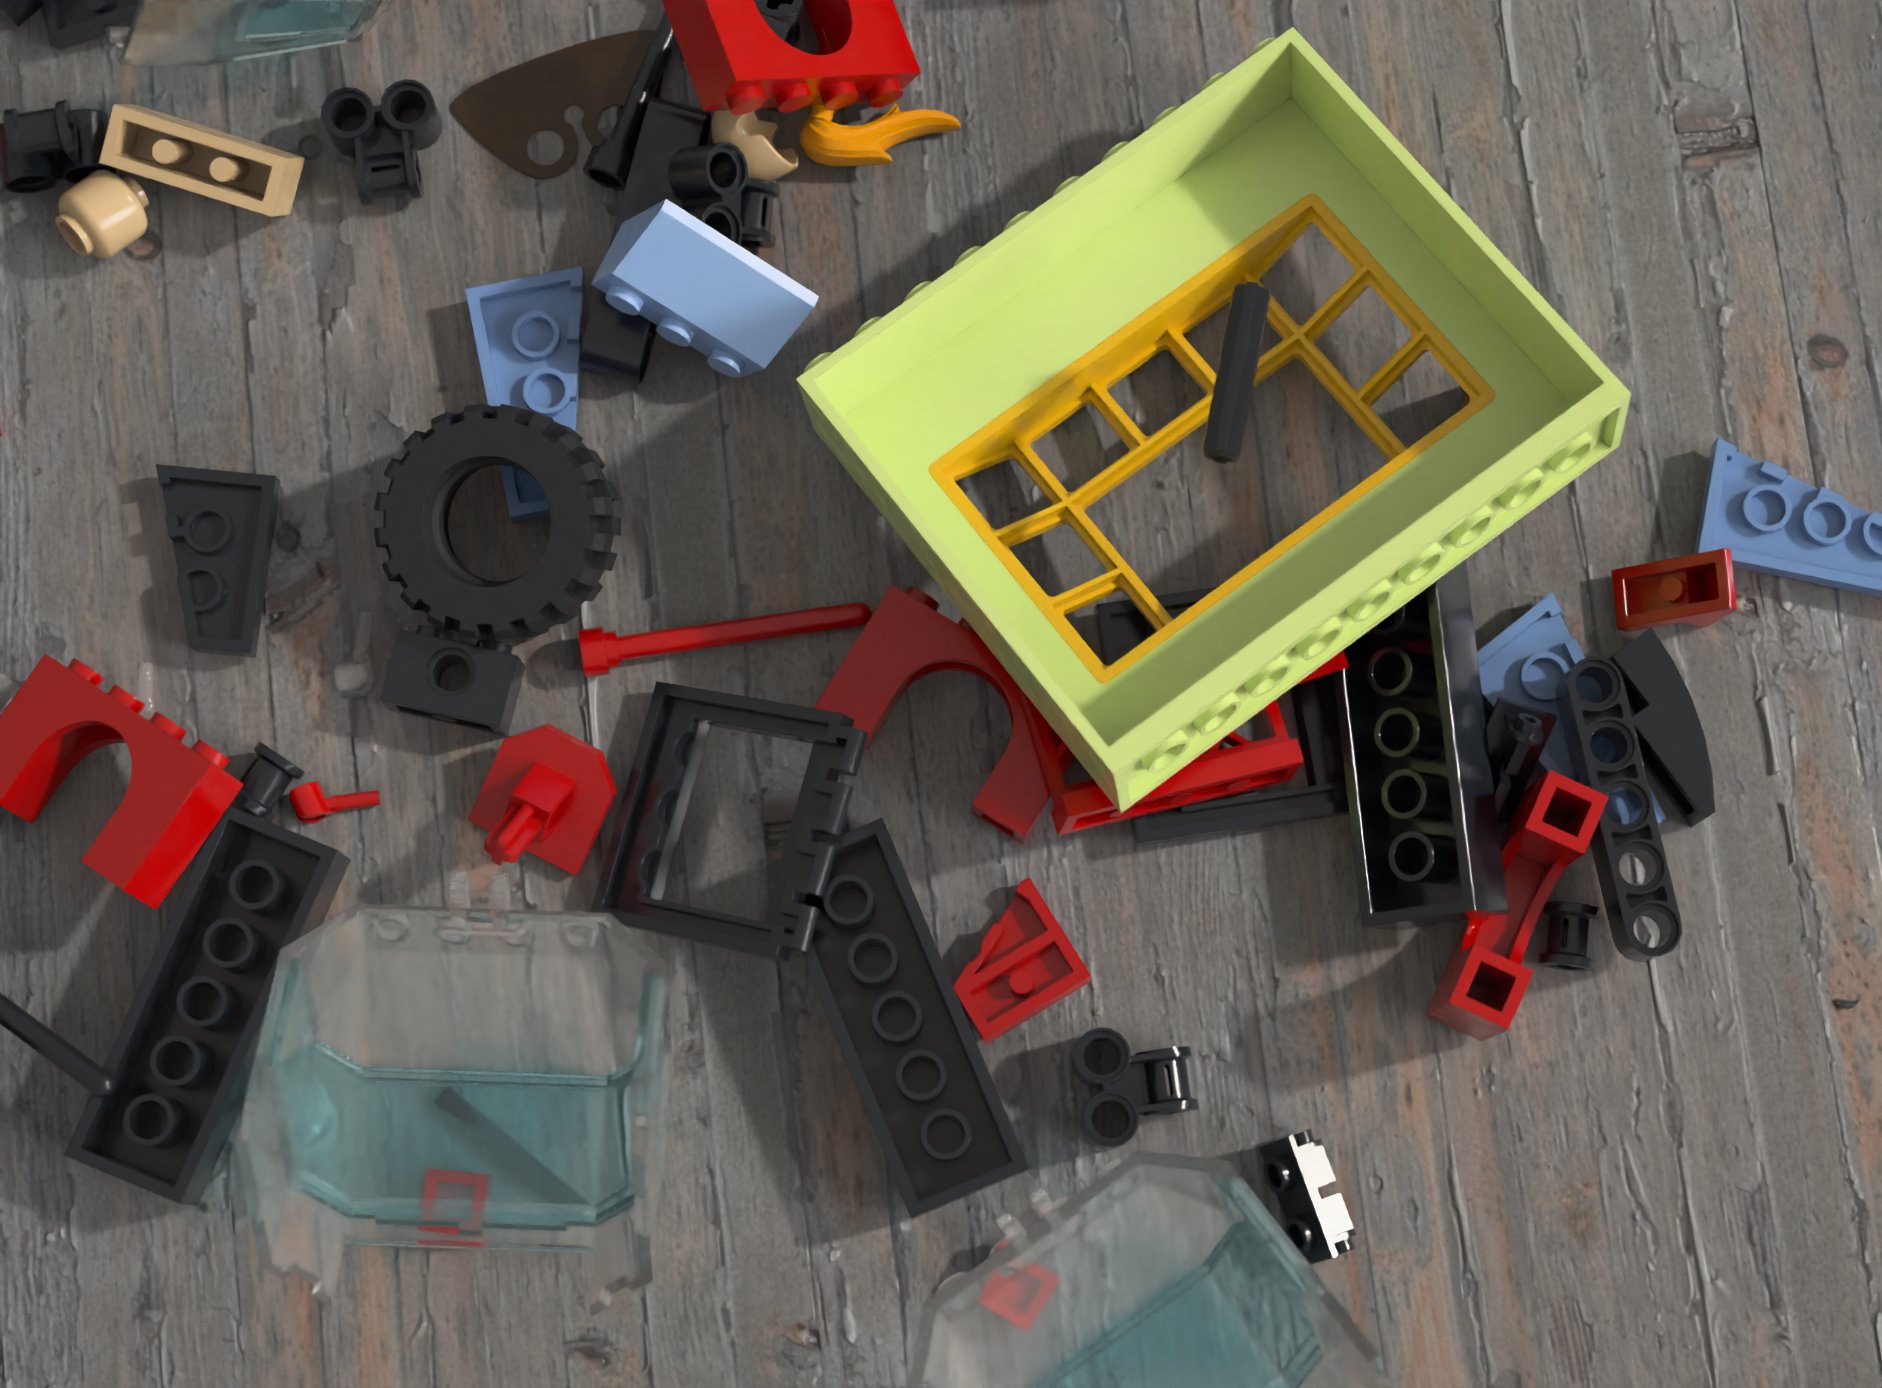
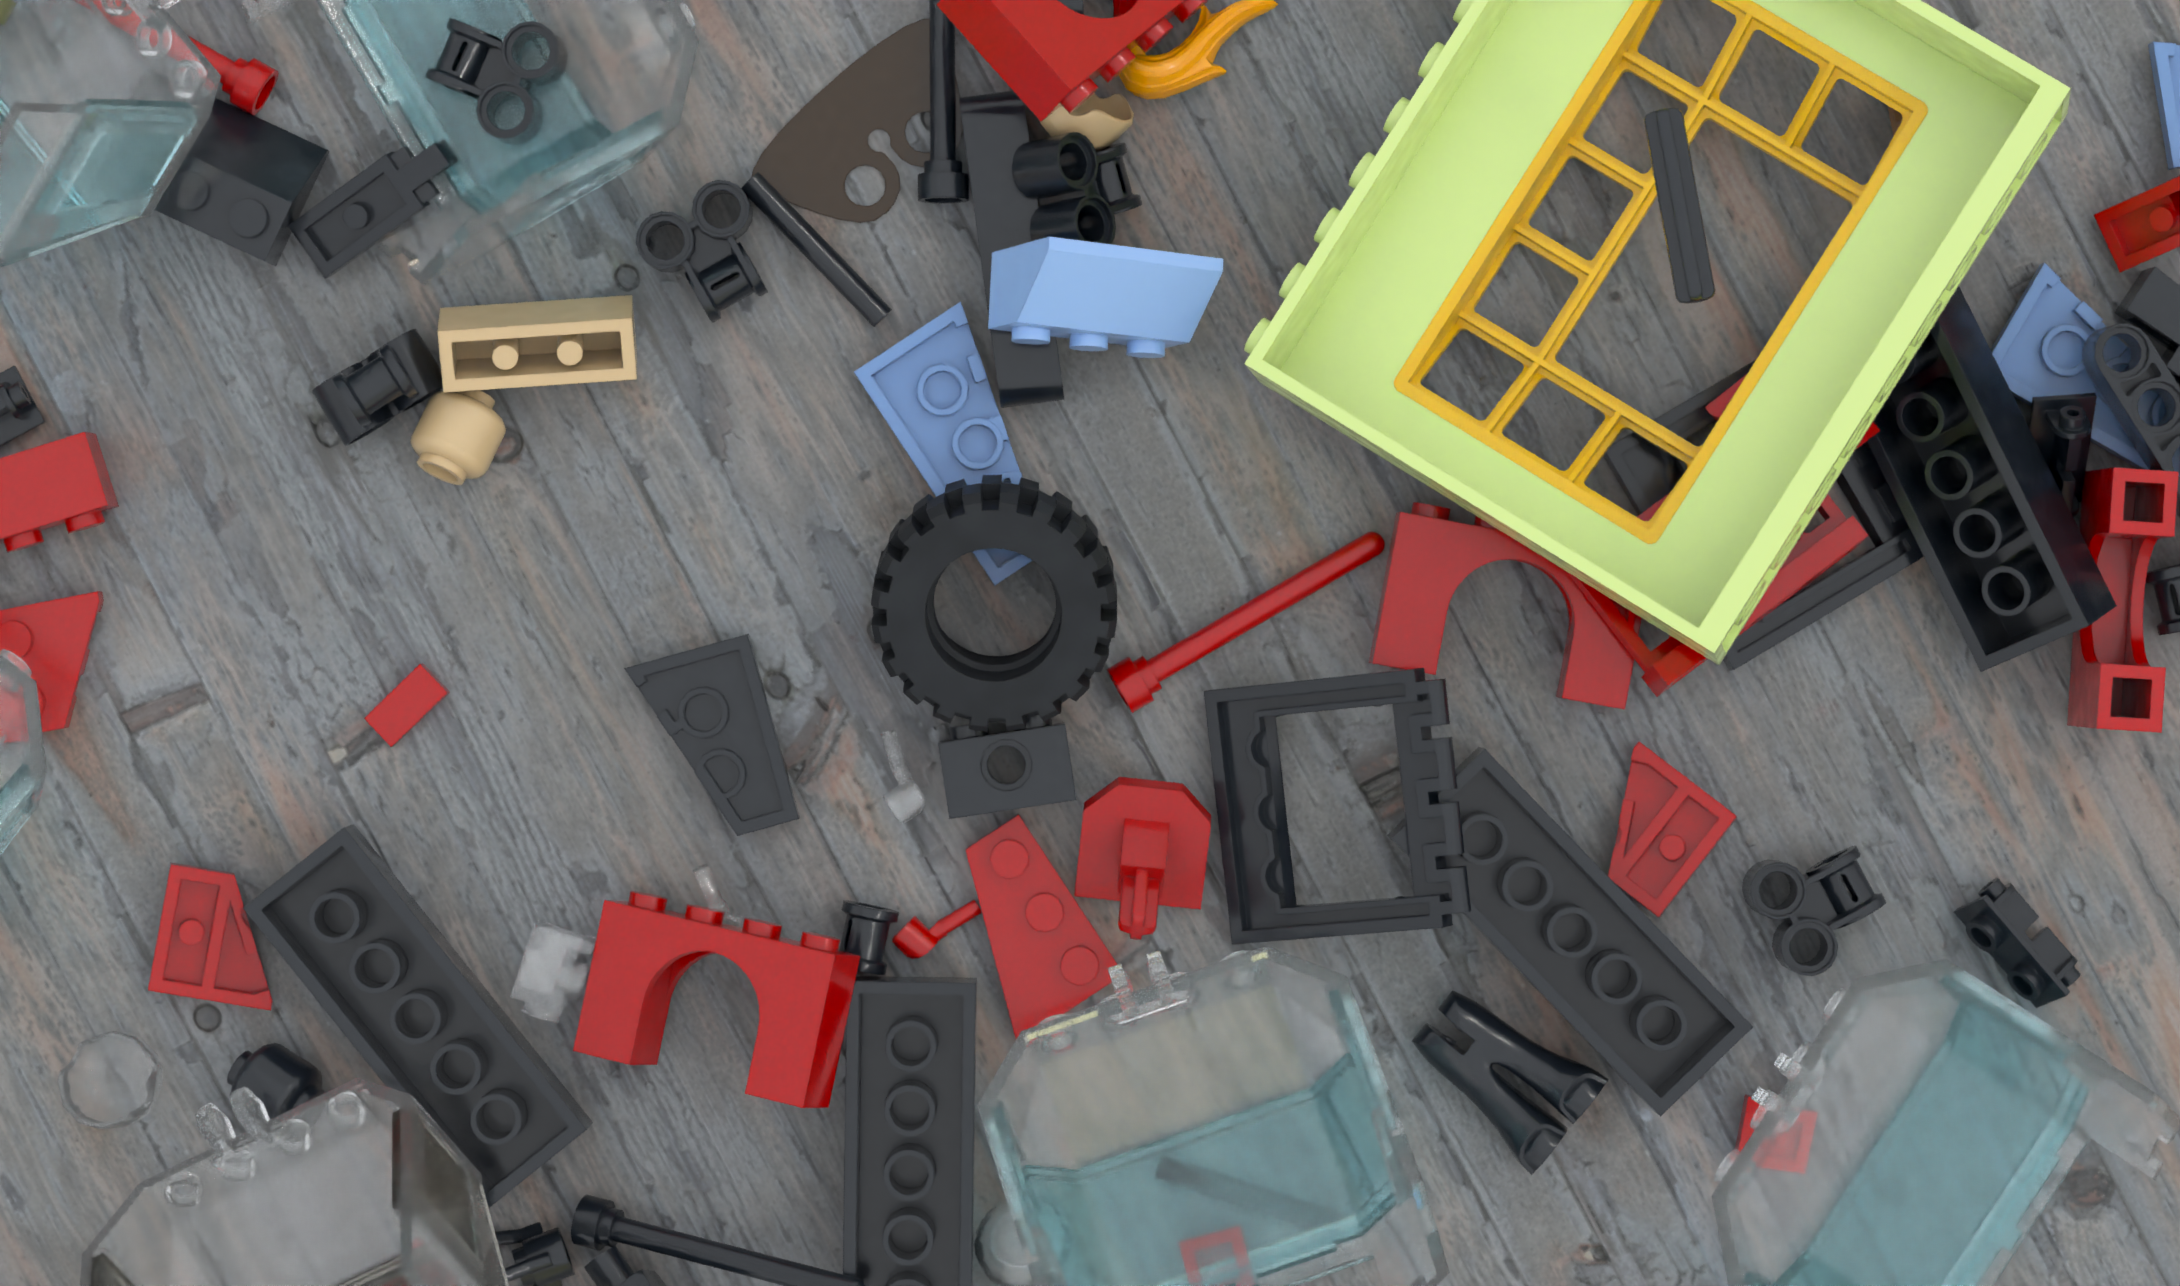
camera: 20 degrees left, 10 degrees up
none -> black bar [741,172,892,327]
none -> red wing [965,814,1124,1044]
none -> black piece [1412,990,1608,1175]

